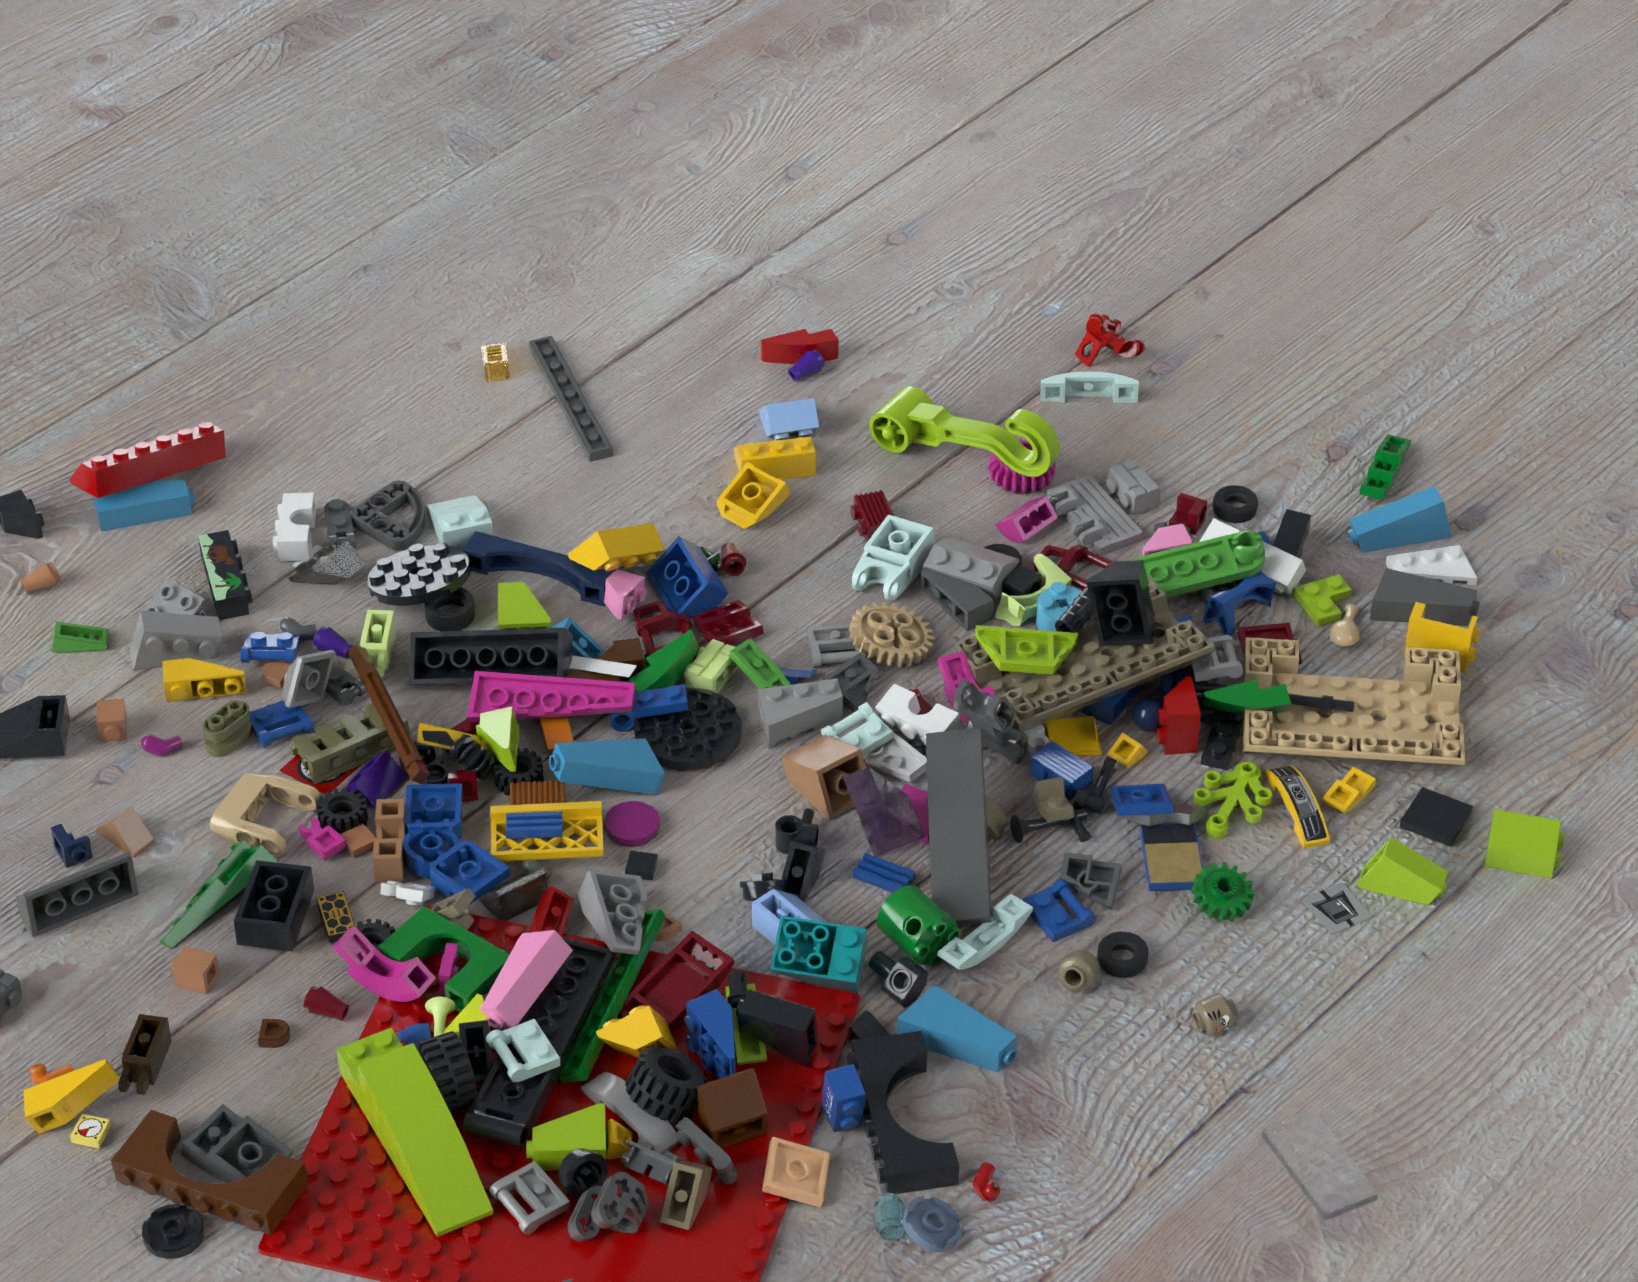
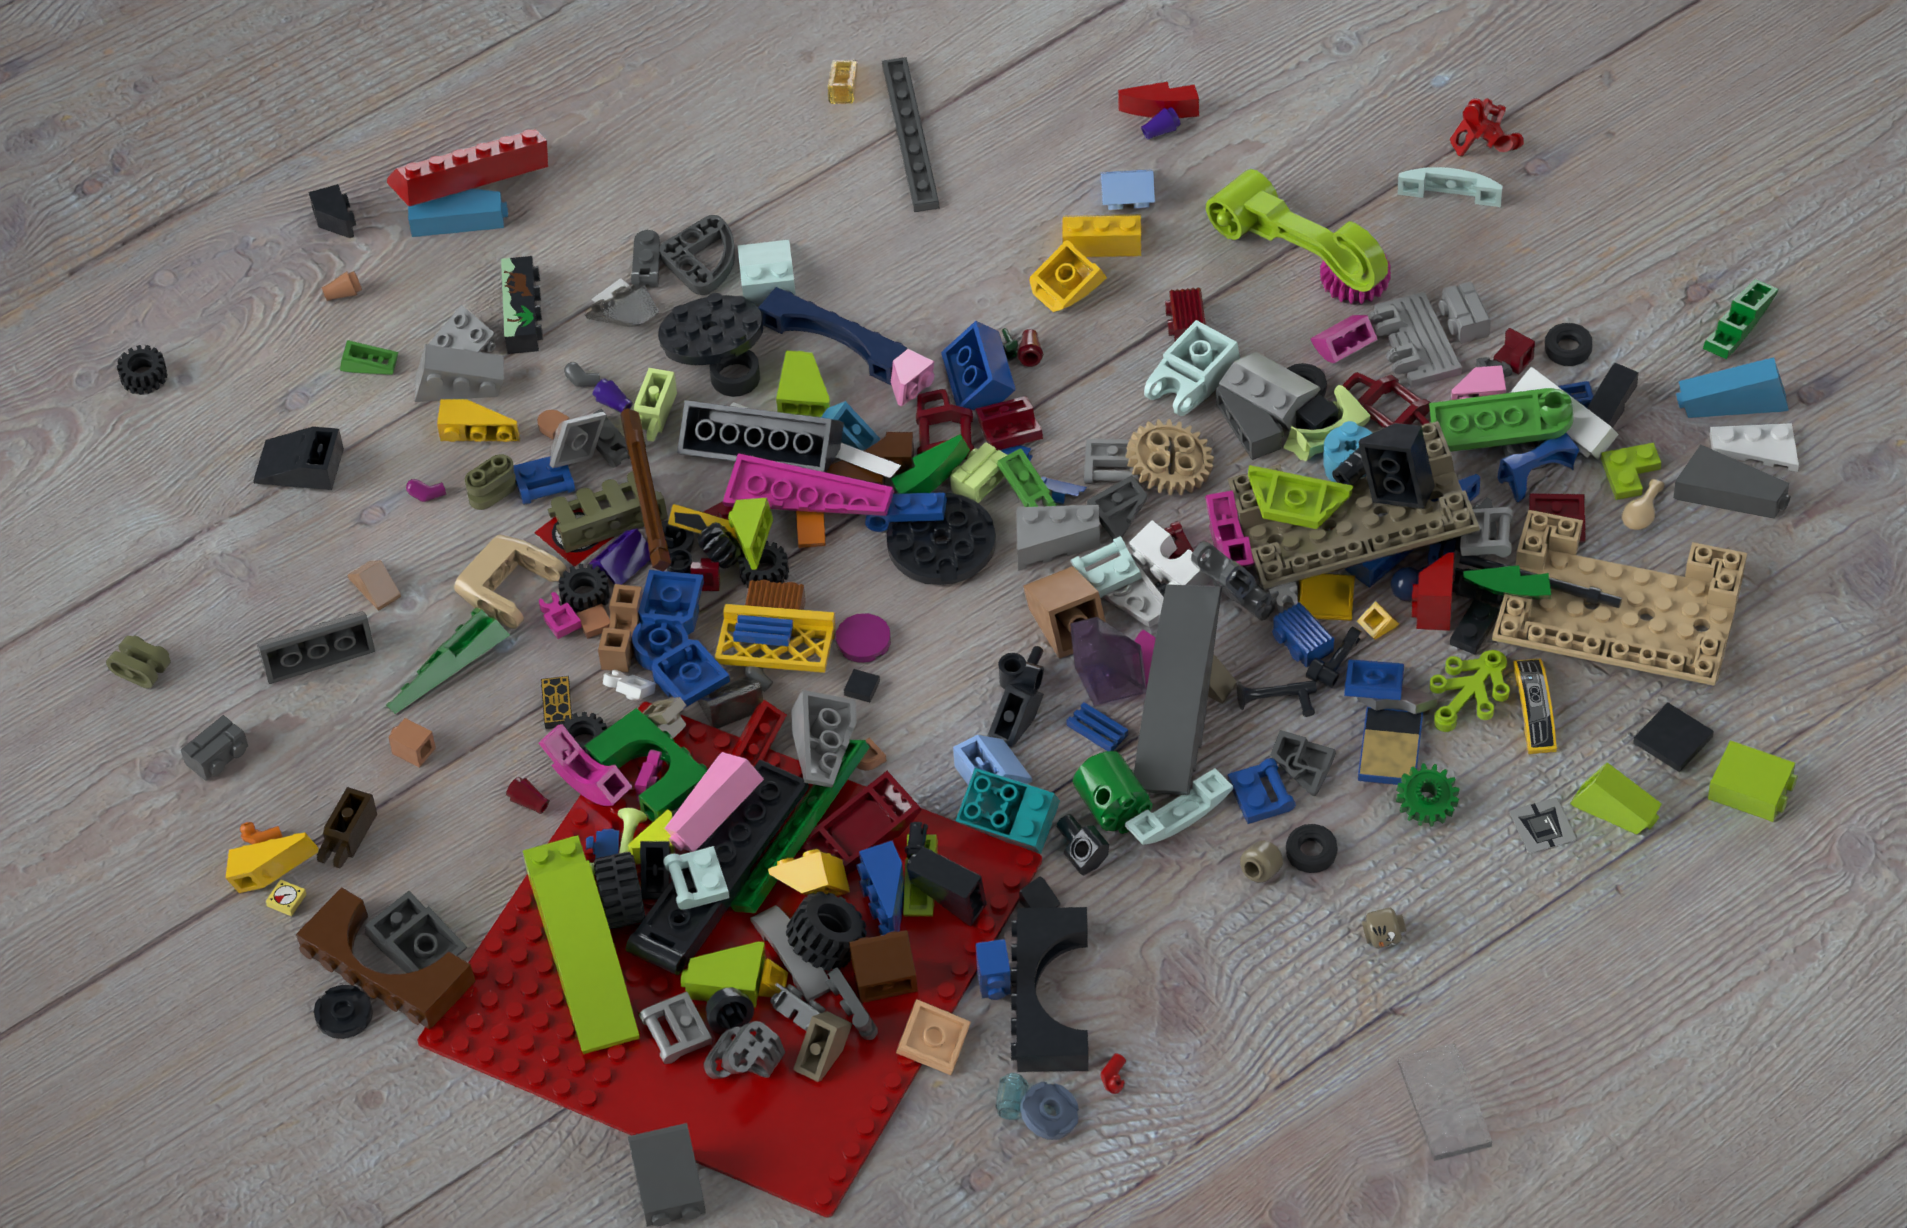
camera: 15 degrees right, 10 degrees up
dark blue bracket [51,824,92,868] -> none
nougat brick [97,698,127,742] -> none
black brick [234,860,314,951] -> none
blue plate [240,632,300,663] -> none
reddish brown tile [258,1019,290,1048] -> none
white arch [273,492,317,562] -> none
dark azure slope [549,738,665,795] -> none
yellow slope [568,523,665,572] -> none
black piece [739,872,786,901] -> none
dark azure slope [897,985,1017,1073] -> none
dark tan slope [1031,777,1074,822] -> none
yellow slope [1322,767,1376,814] -> none
yellow panel [1404,602,1481,673] -> none

